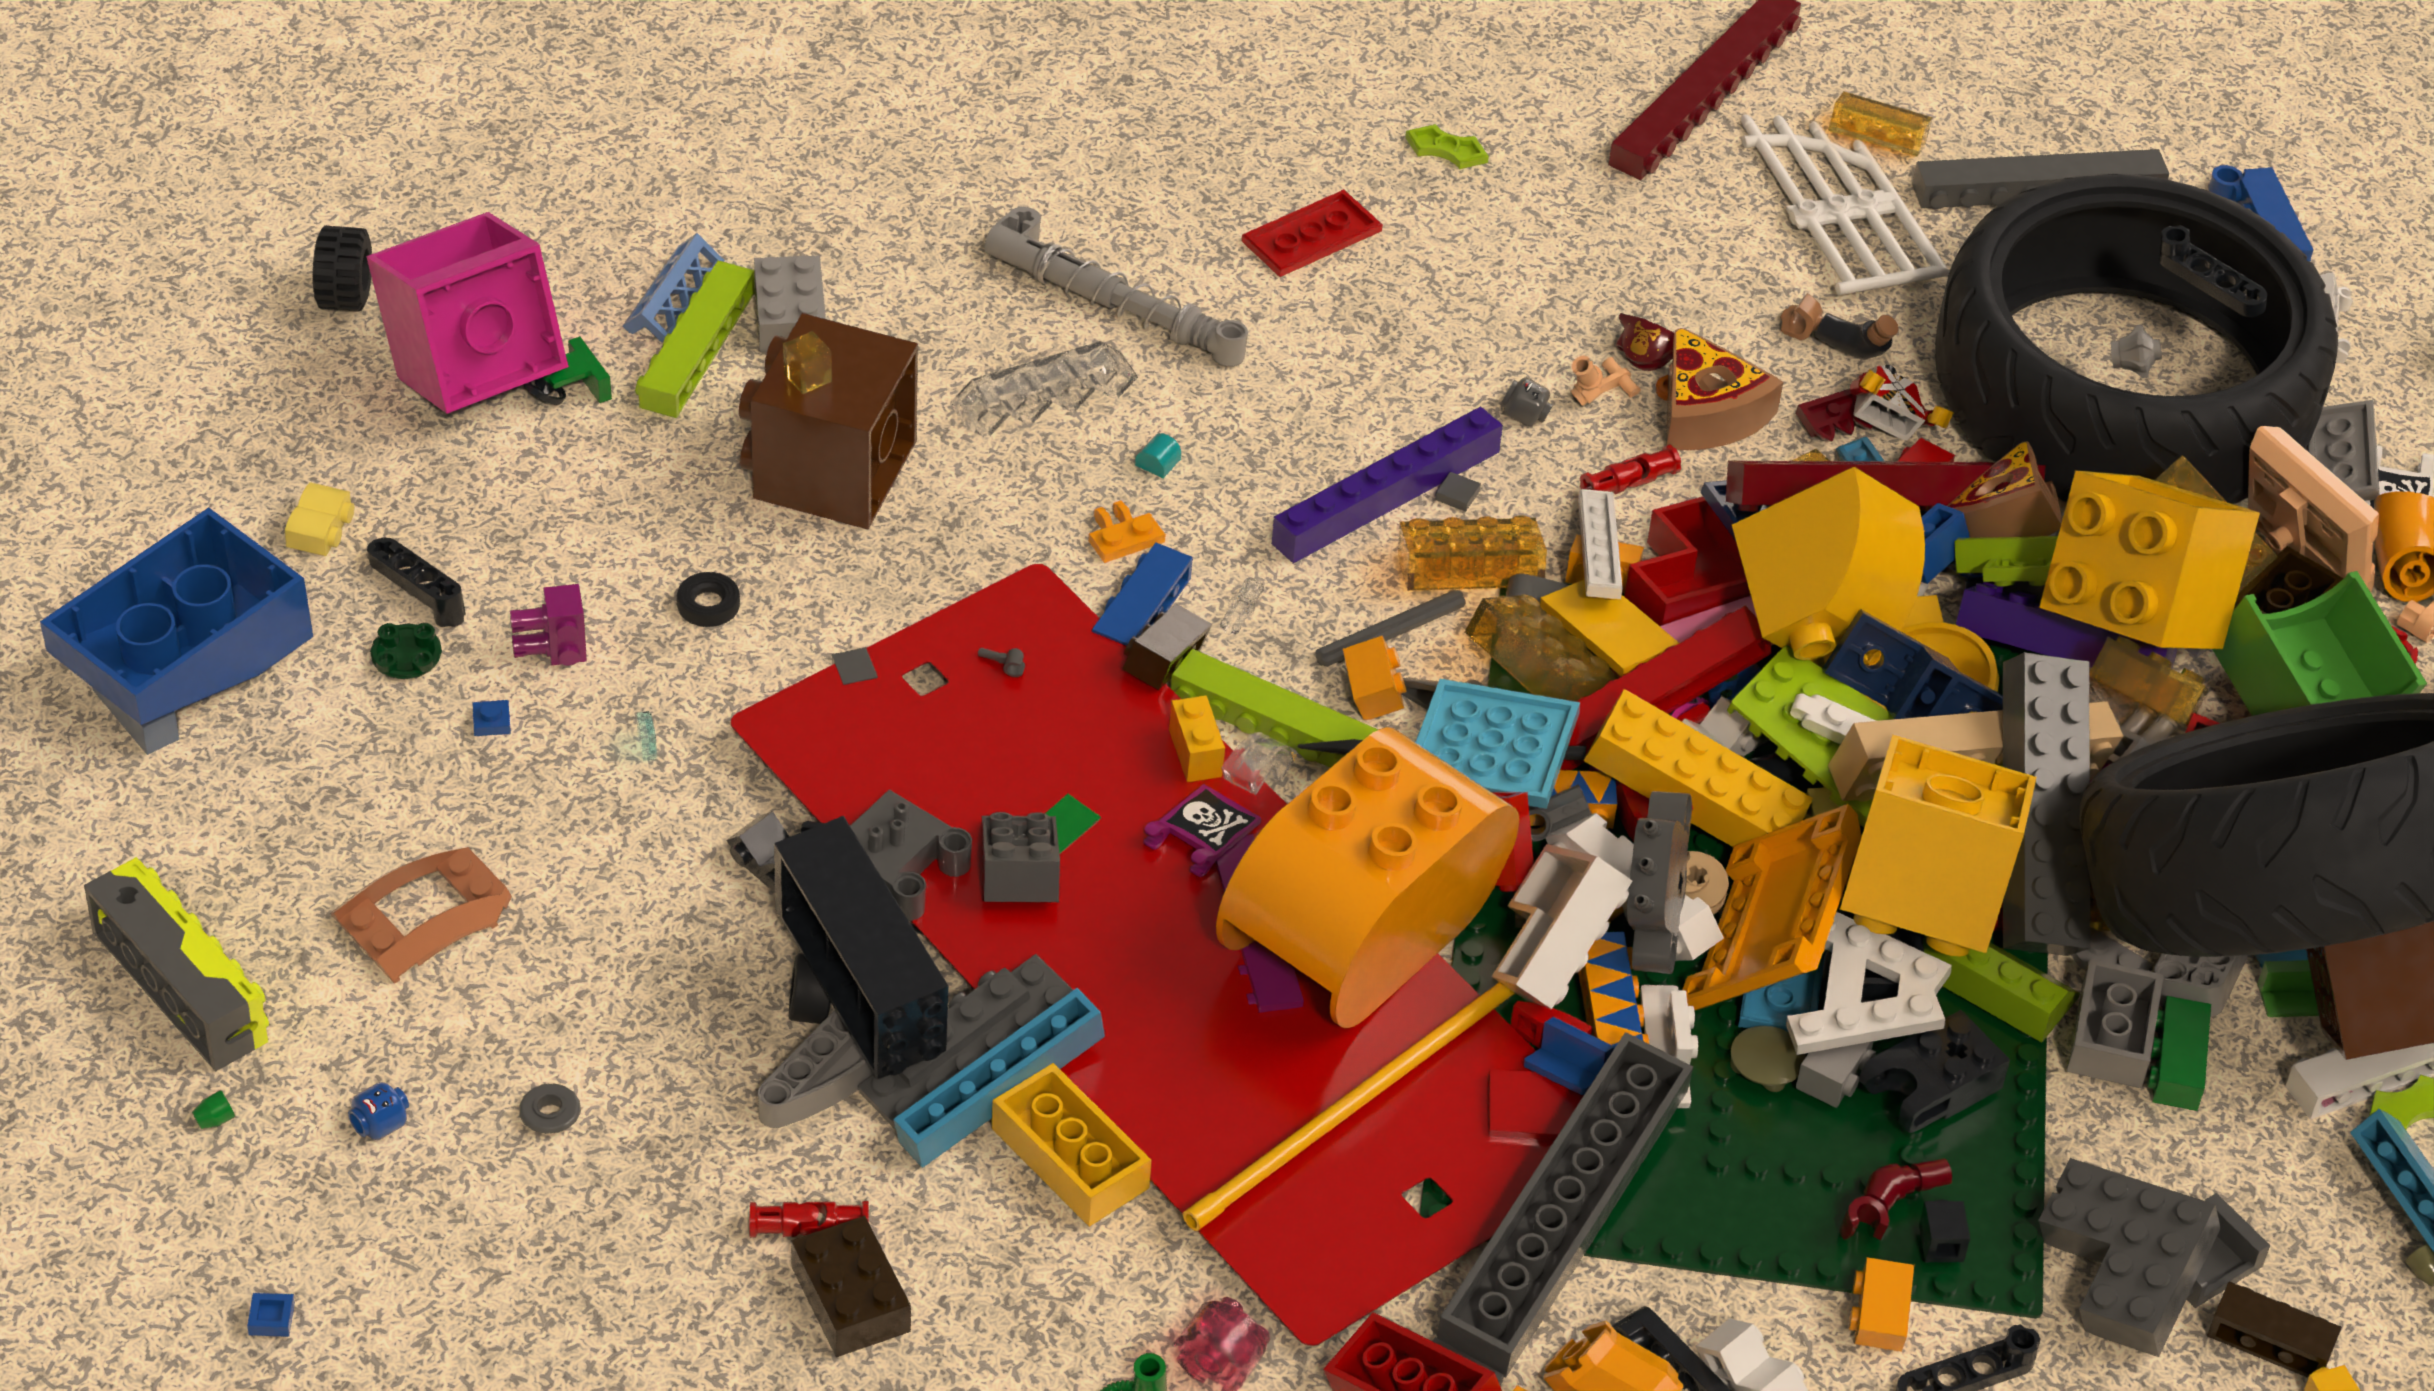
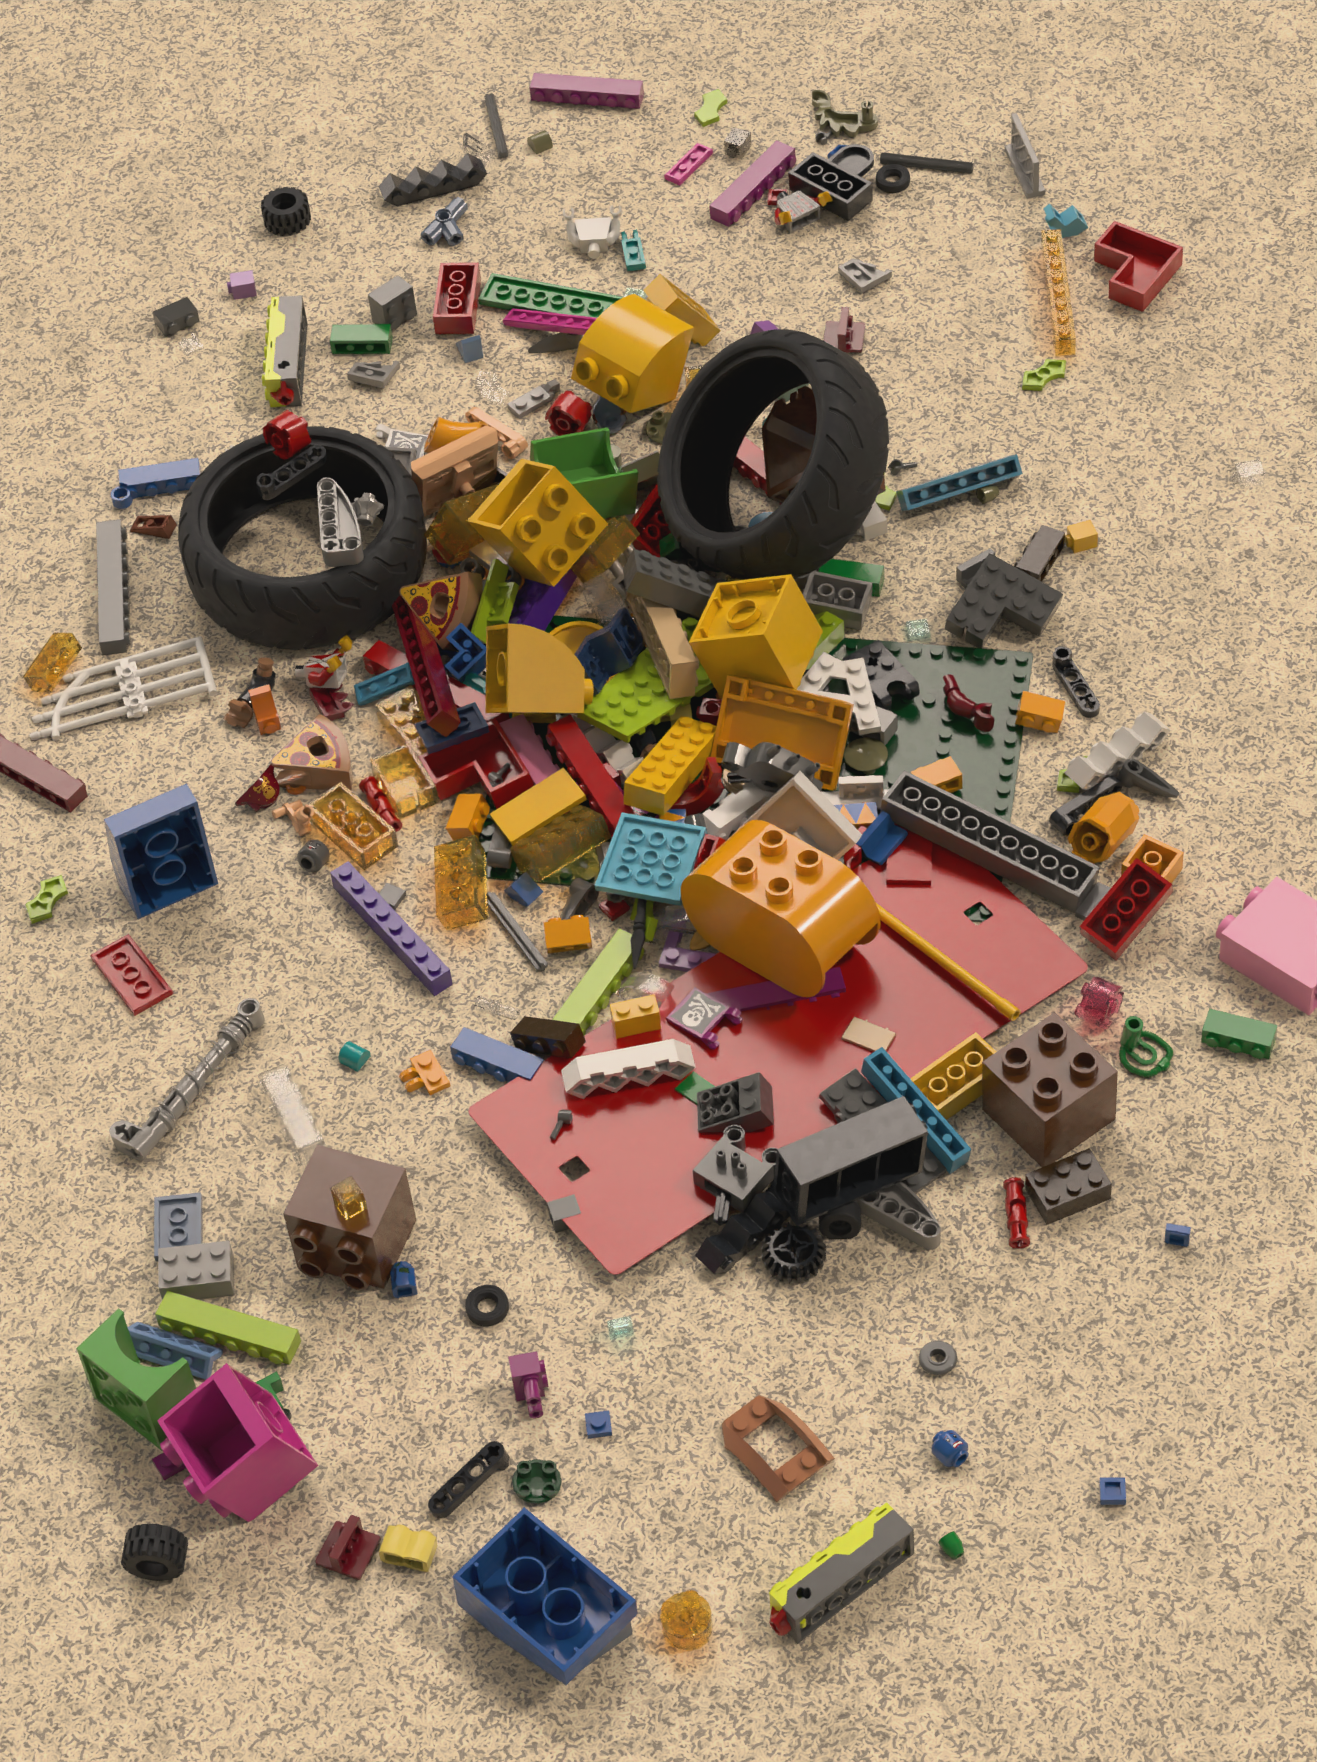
camera: 80 degrees left, 5 degrees up
white tile [1578,489,1623,599] -> none
white hinge [1790,694,1876,744] -> none
black brick [1919,1199,1970,1262] -> none
none -> bright green container [76,1308,196,1451]
none -> blue slope [104,783,218,919]
none -> sand blue plate [154,1192,203,1262]
none -> orange arch [248,684,281,735]
none -> red brick [263,410,311,459]
none -> clear yellow brick [308,782,398,871]
none -> dark red bracket [315,1515,381,1580]
none -> light grey beam [317,478,364,567]
none -> clear yellow piece [370,743,439,819]
none -> blue rock [390,1261,418,1298]
none -> dark grey hand [488,763,511,787]
none -> blue brick [504,872,544,906]
none -> white brick [561,1039,696,1099]
none -> clear yellow brick [660,1590,713,1651]
none -> black gear [762,1222,826,1284]
none -> tan brick [842,1017,896,1052]
none -> clear light blue tile [906,618,931,641]
none -> light orange brick [911,756,963,793]
none -> reddish brown piece [982,1012,1118,1167]

